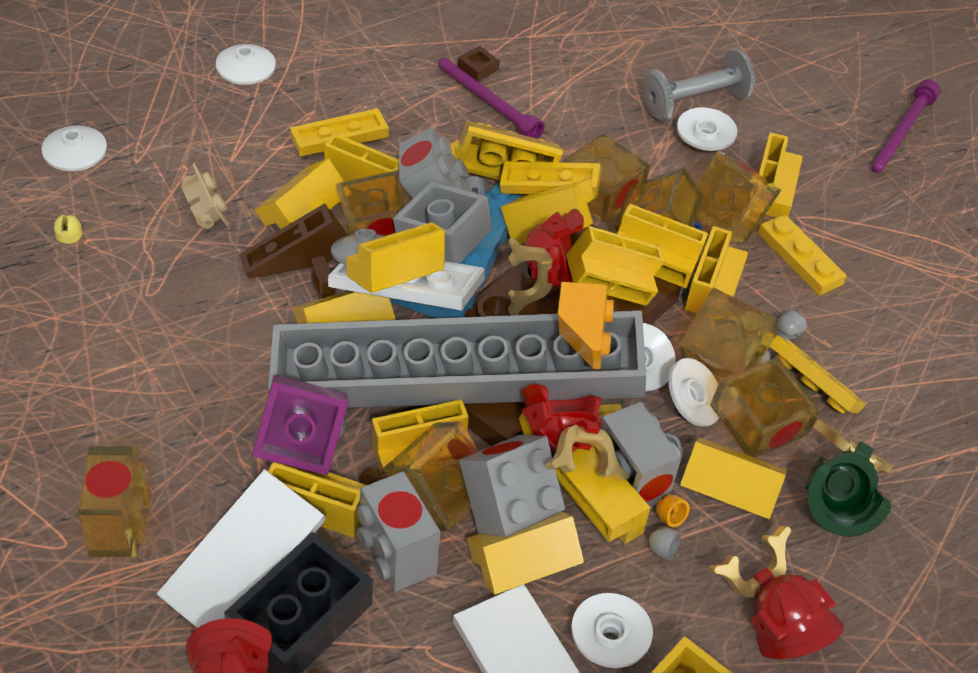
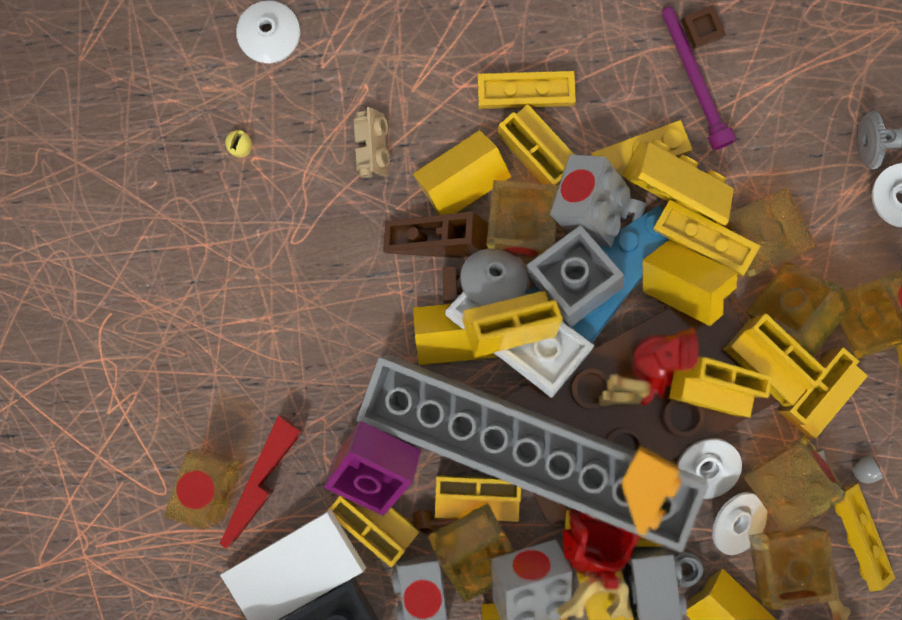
camera: 25 degrees right, 35 degrees up
none -> red slope [219,415,304,549]

